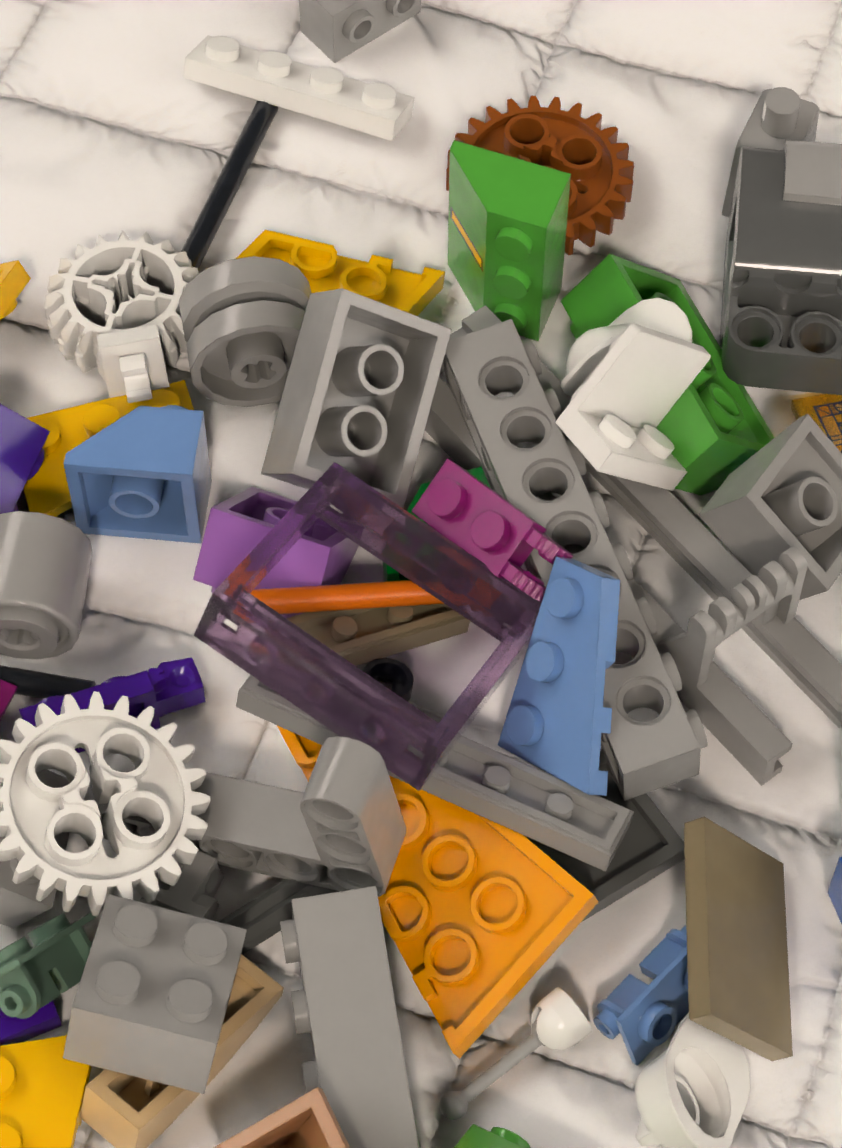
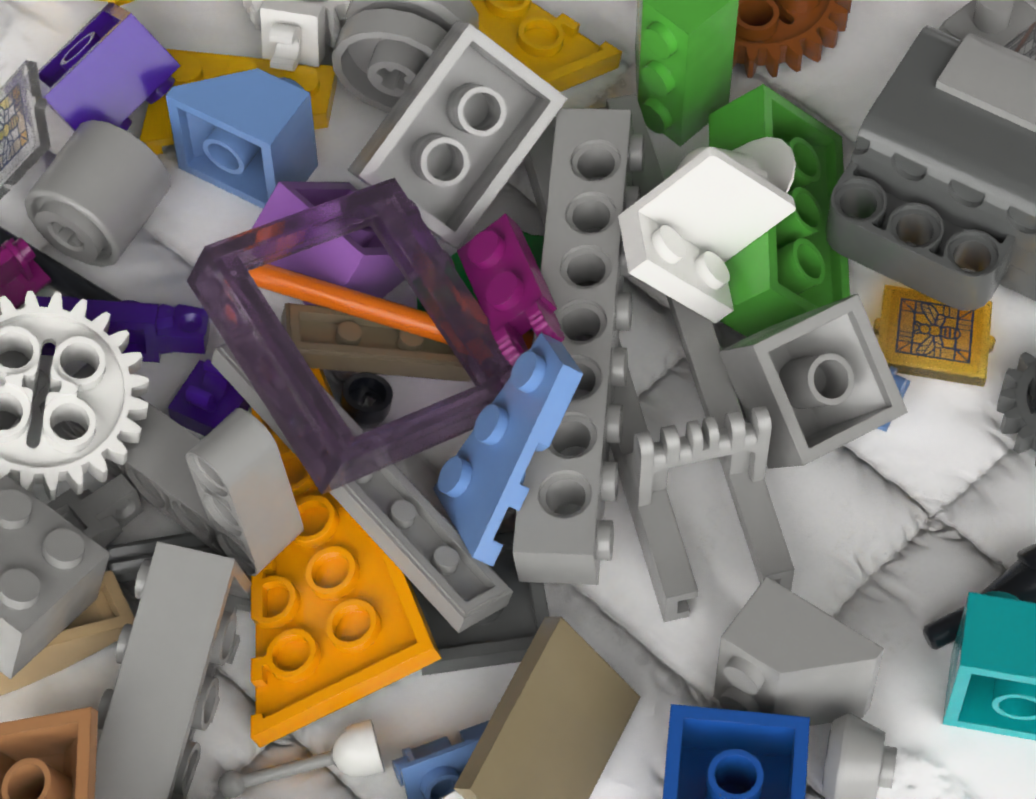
camera: 25 degrees right, 0 degrees up
none -> dark purple tile [168,359,250,436]

